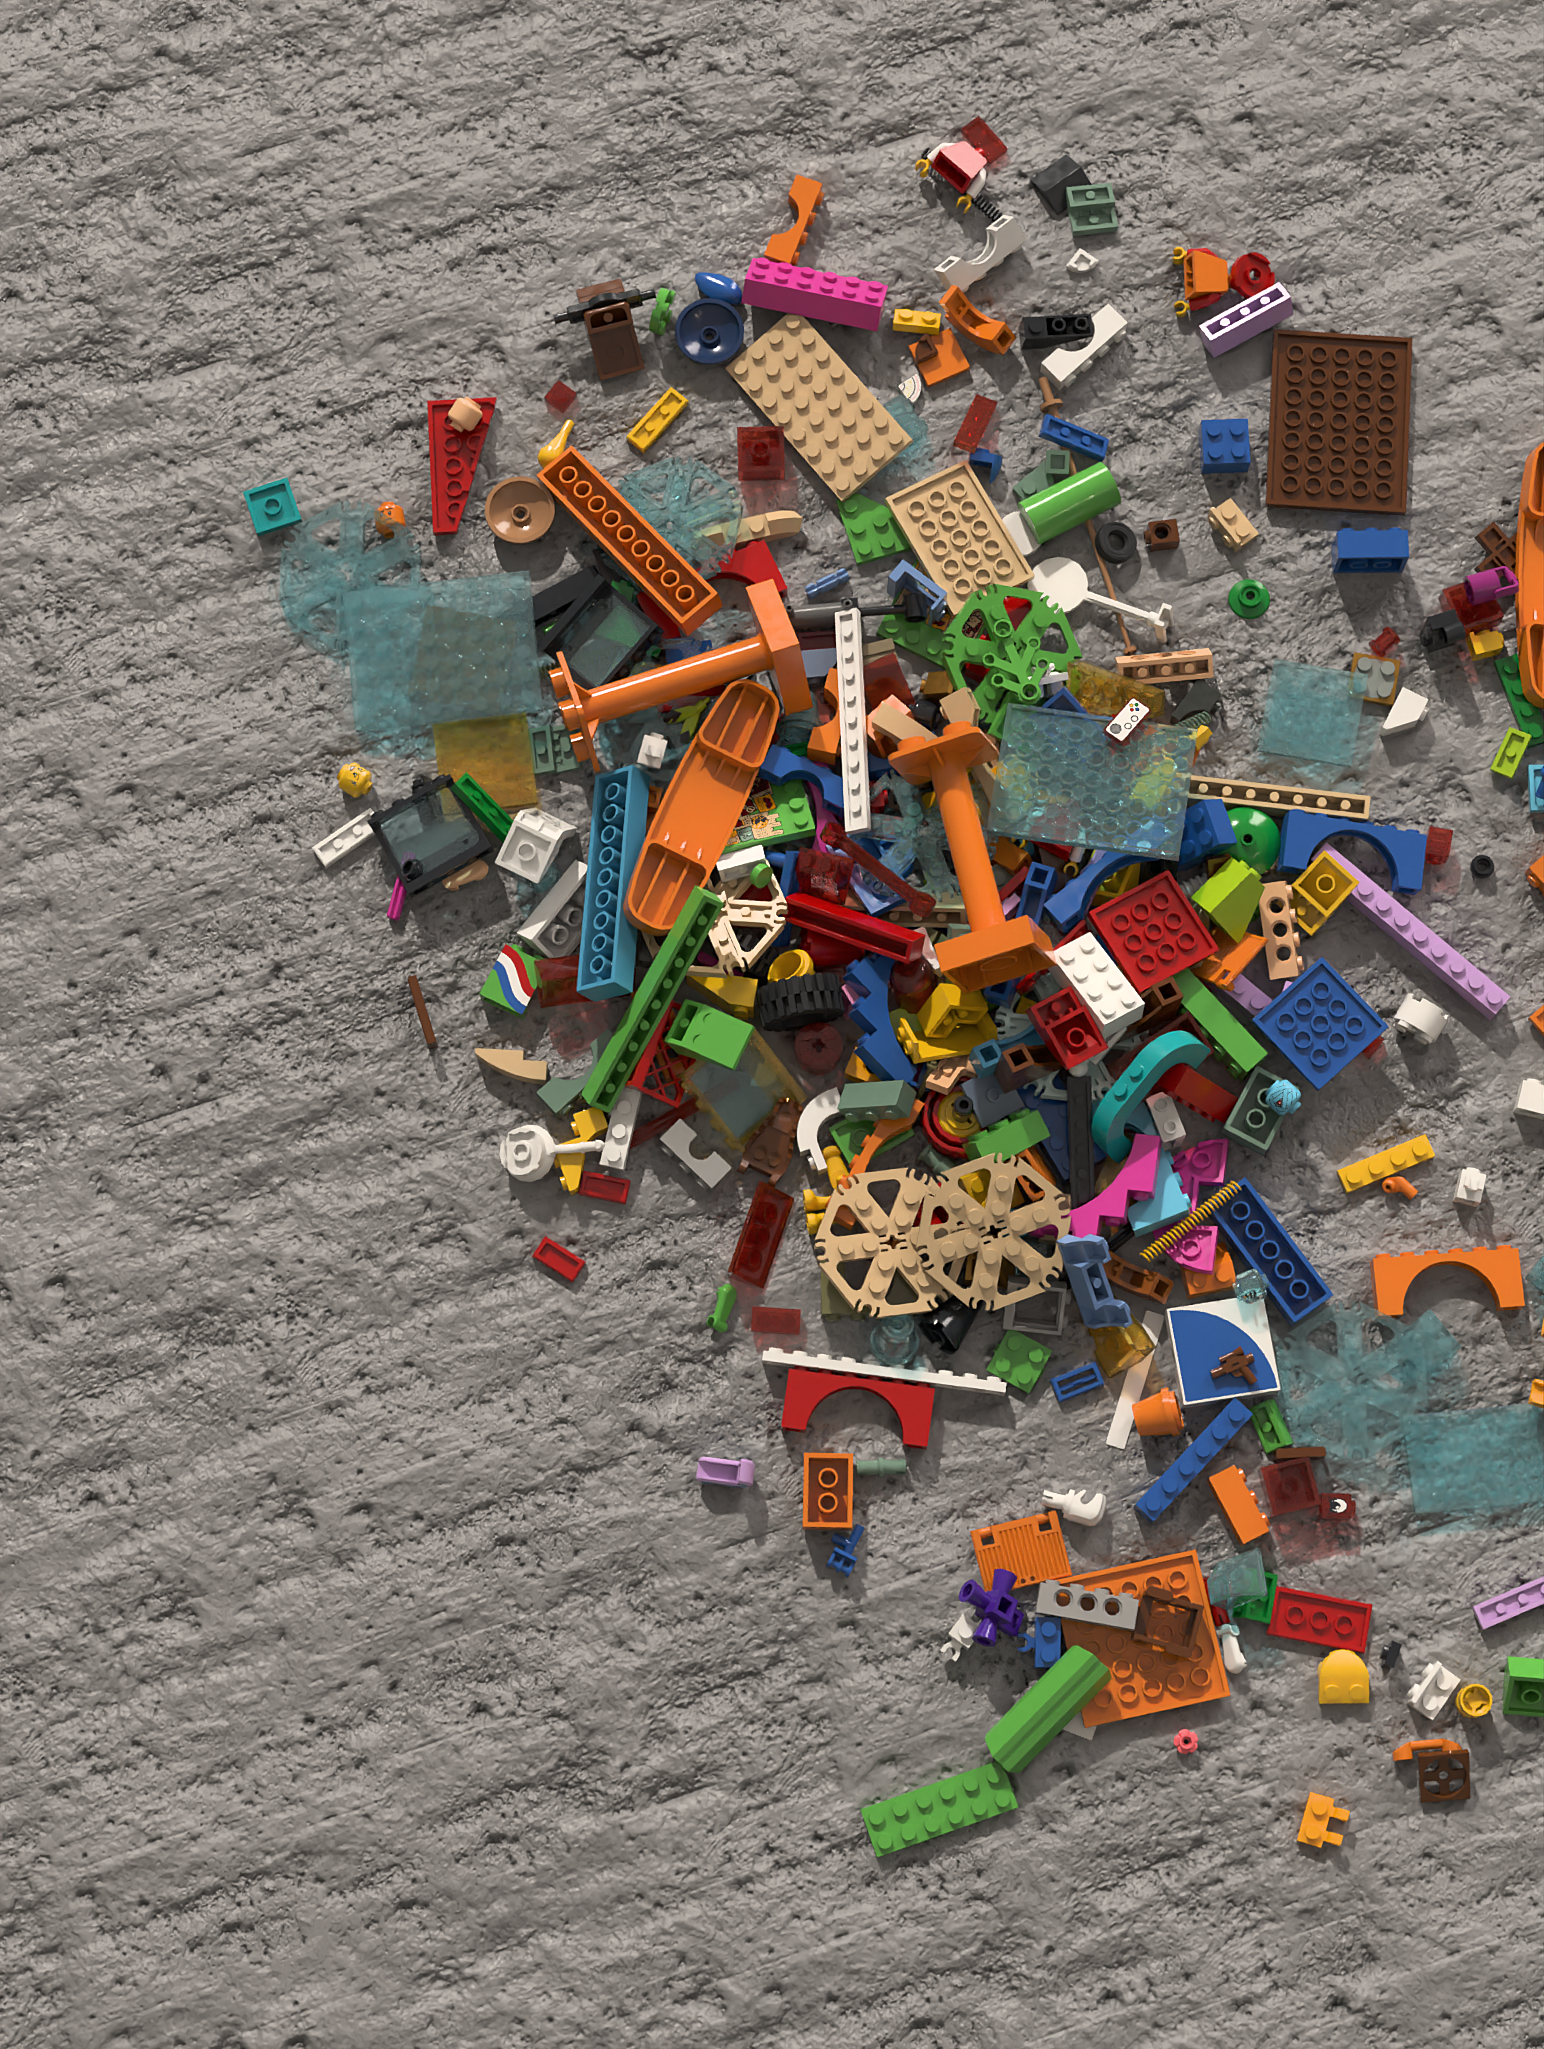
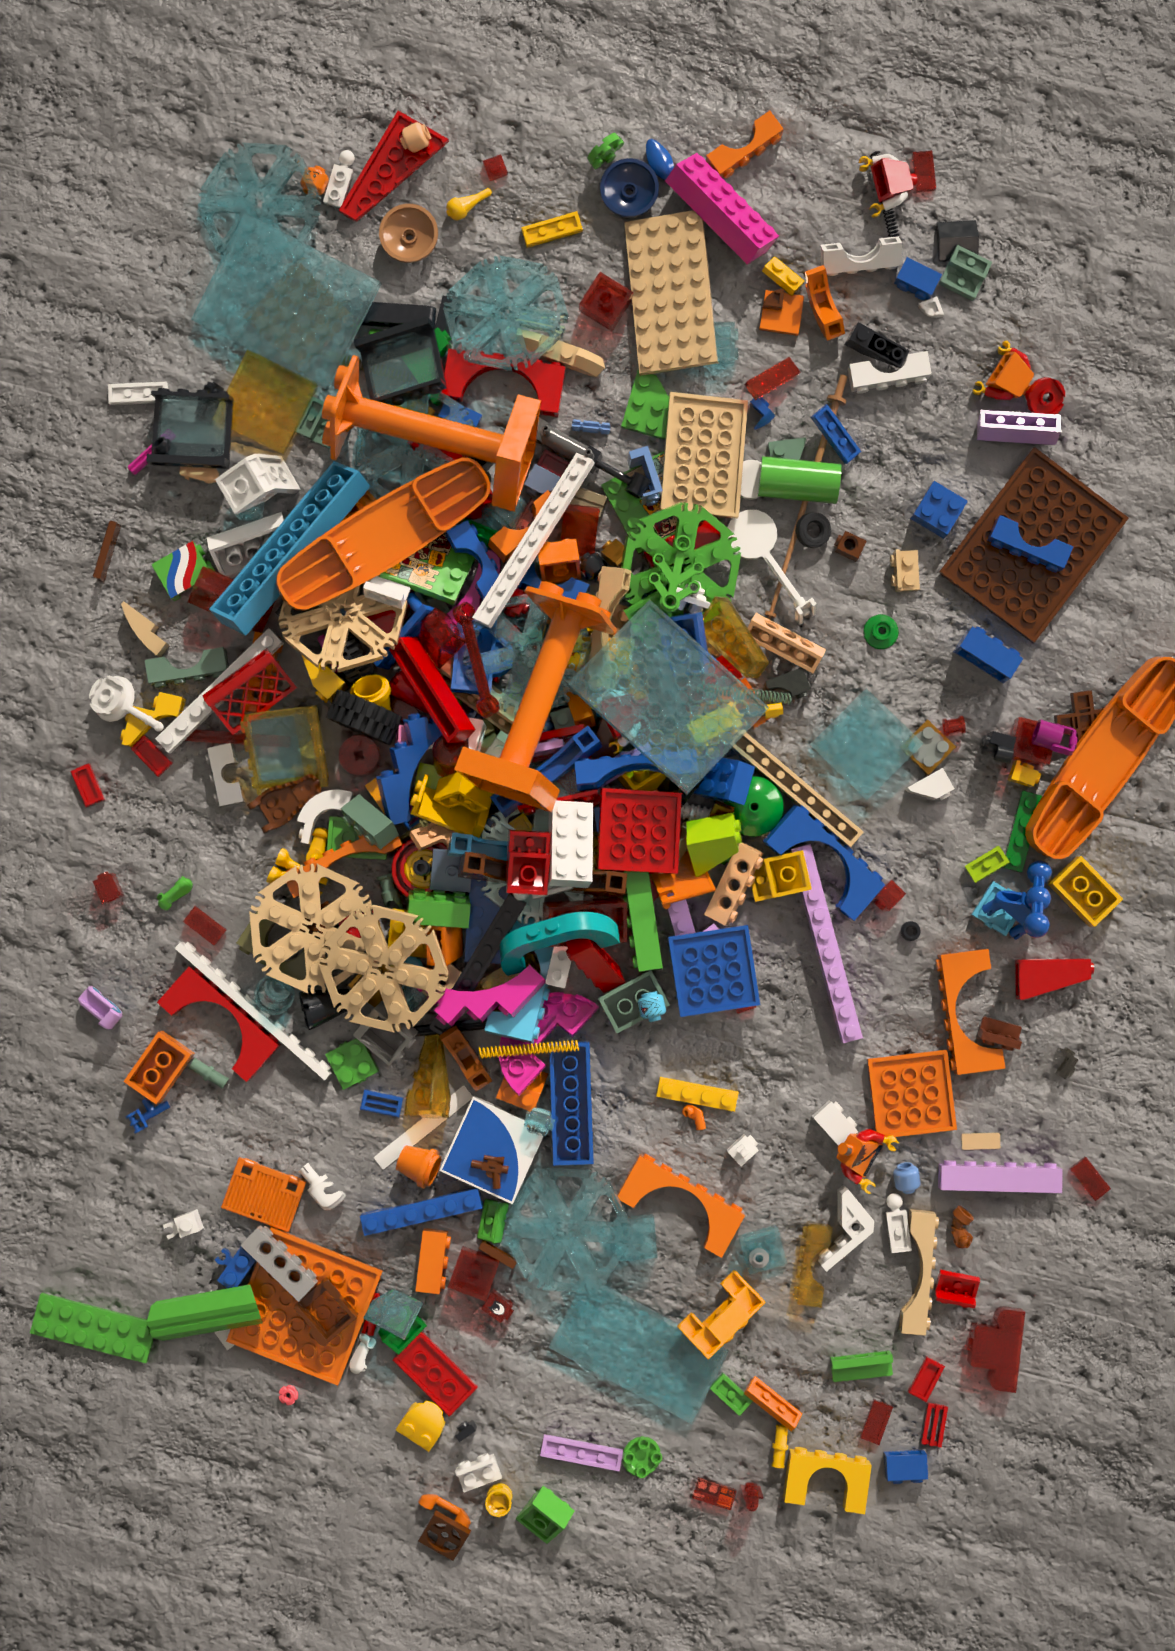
camera: 35 degrees right, 10 degrees up
teal plate [243,477,302,536] -> none
yellow head [337,763,373,798] -> none
green plate [450,772,513,843] -> none
orange brick [536,445,723,636] -> none
reddish brown piece [553,278,656,380] -> none
bright green brick [581,885,724,1113] -> none
white brick [637,732,668,770] -> none
lime piece [663,697,710,743] -> none
bright green slope [664,999,755,1070] -> none
clear red slope [728,1181,795,1289] -> none
bright green tile [750,863,773,888] -> none
tan slope [871,702,938,744] -> none
white tile [898,374,921,406] -> none
dark purple brick [959,1569,1024,1647] -> none
sand green plate [1045,450,1070,474] -> none
medium blue bracket [1056,1234,1133,1329] -> none
tile [1103,696,1151,747] -> none
light orange plate [1296,1792,1350,1848] -> none
white brick [1393,993,1449,1045] -> none
none -> clear red brick [92,871,125,904]
none -> white plate [323,150,355,208]
none -> blue brick [894,257,942,300]
none -> blue arch [987,515,1073,572]

